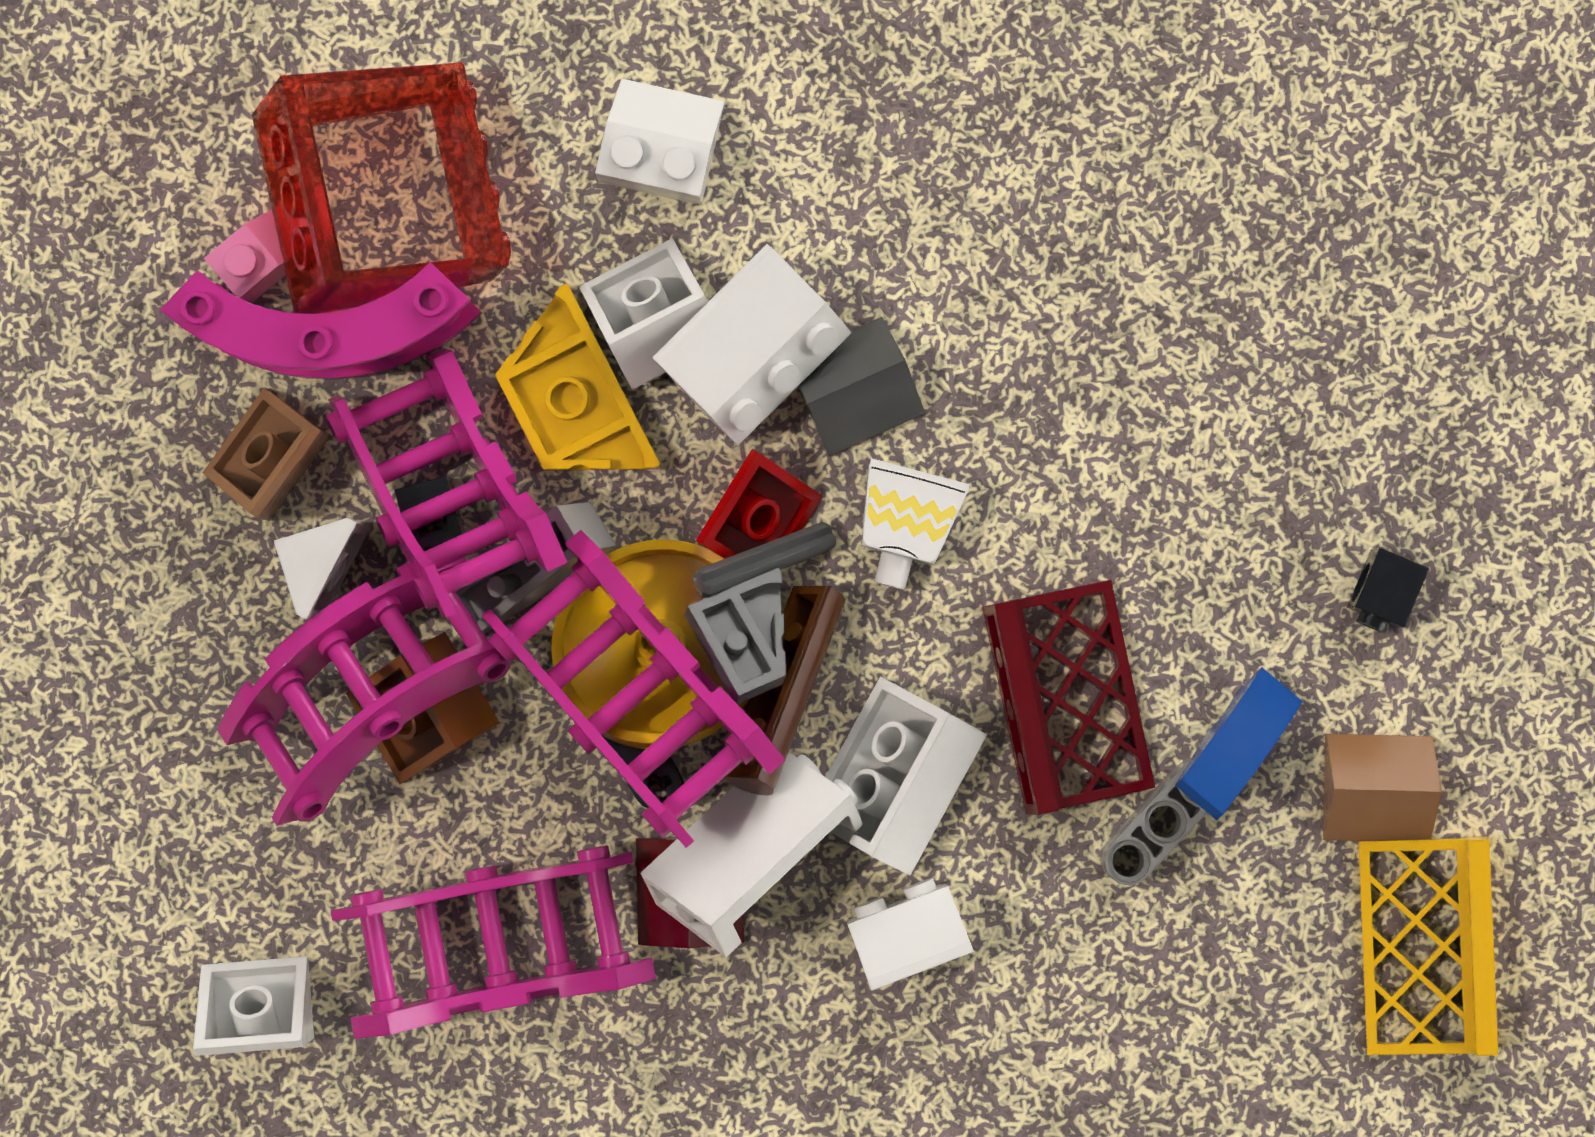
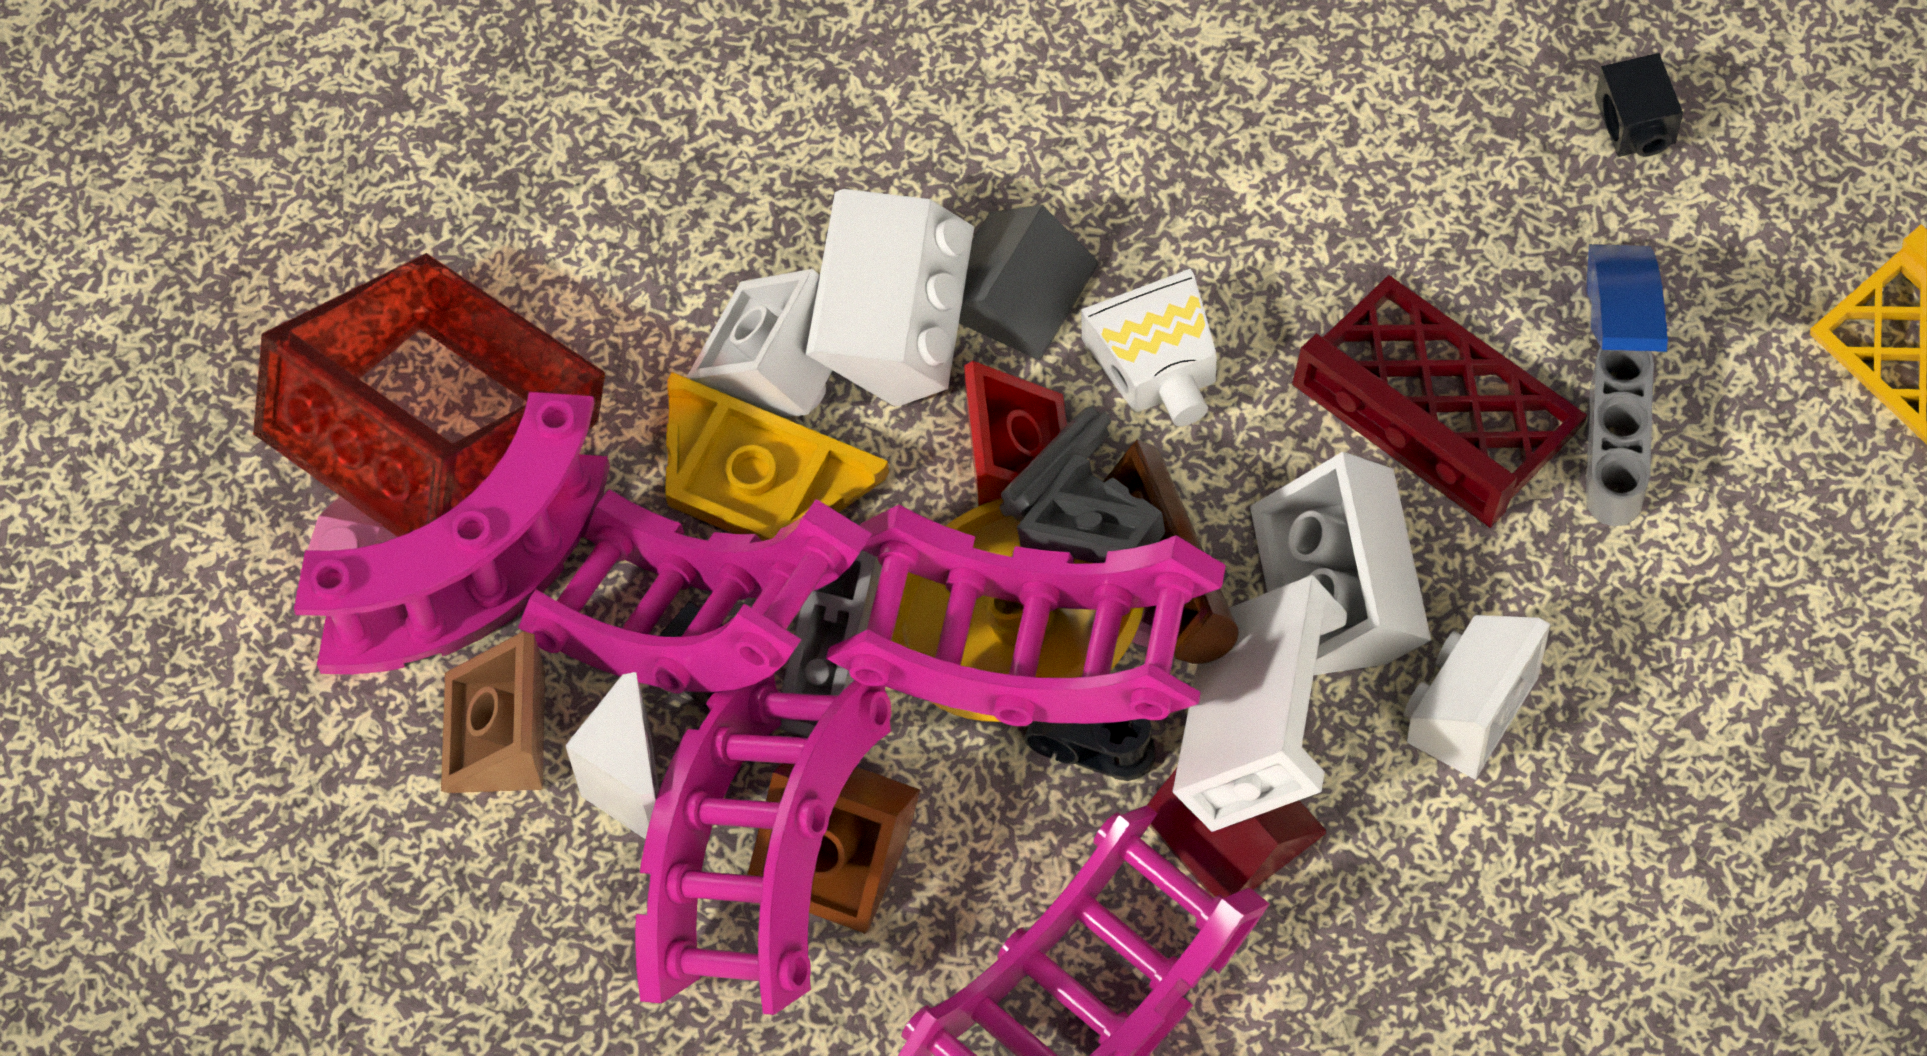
camera: 35 degrees left, 25 degrees down
white slope [595,79,725,205] -> none
medium nougat slope [1323,734,1442,841] -> none

